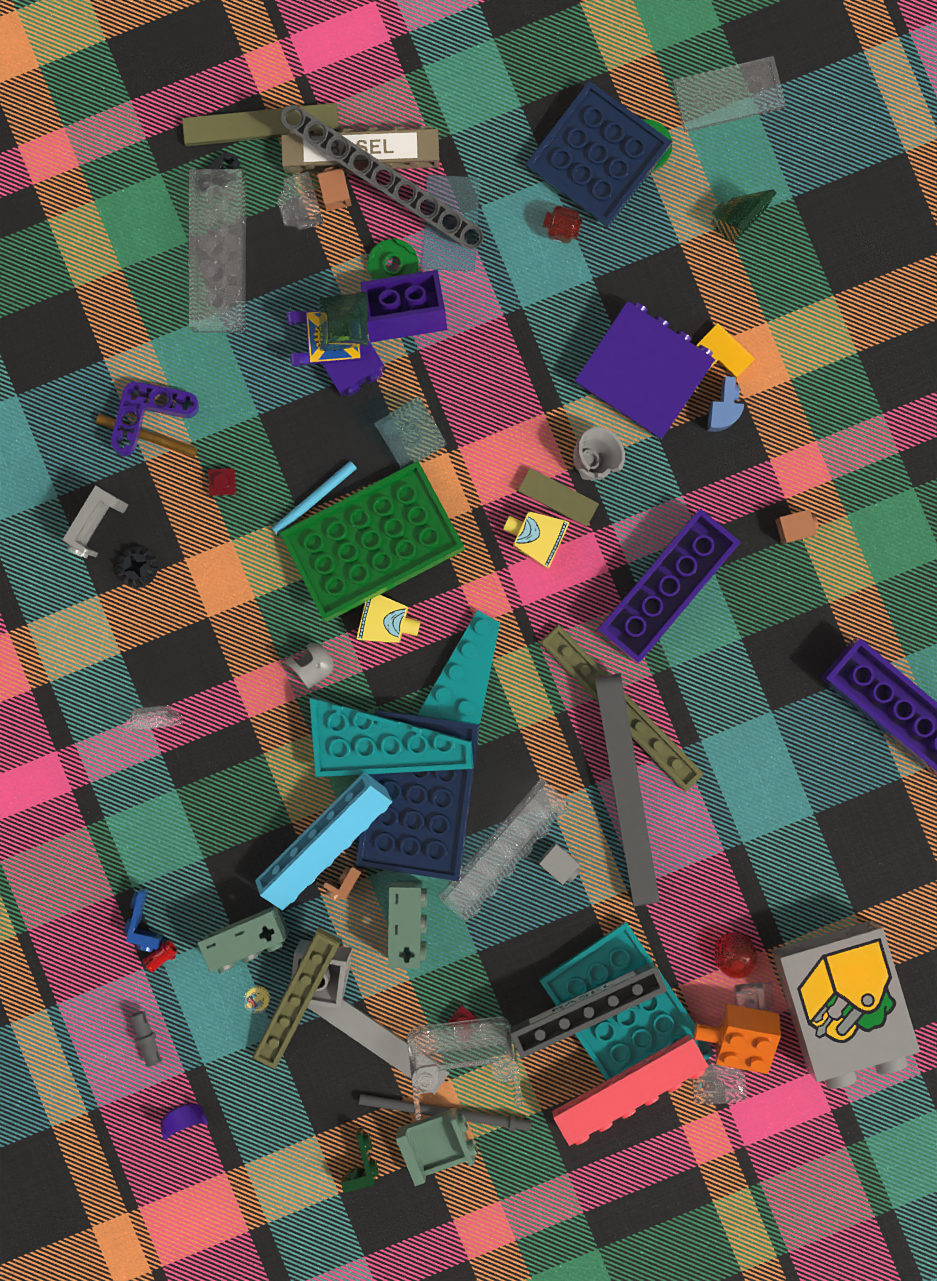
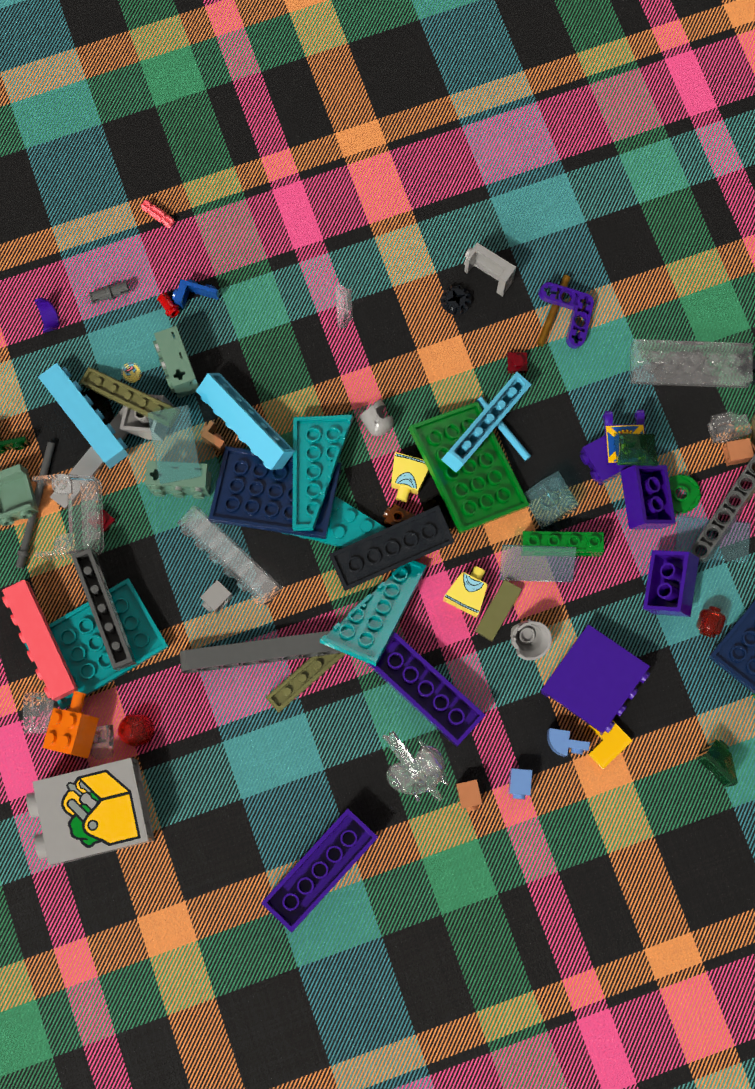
camera: 90 degrees right, 10 degrees down
none -> medium azure brick [38,363,129,469]
none -> coral axle [141,200,175,228]
none -> clear light blue piece [147,405,201,484]
none -> teal wing [320,561,427,666]
none -> black plate [329,505,455,591]
none -> clear hair [382,731,449,802]
none -> reddish brown brick [383,504,415,527]
none -> medium azure brick [441,372,532,472]
none -> clear light blue piece [499,545,576,582]
none -> medium blue brick [508,768,532,800]
none -> green brick [521,531,604,557]
none -> dark purple brick [643,550,699,617]

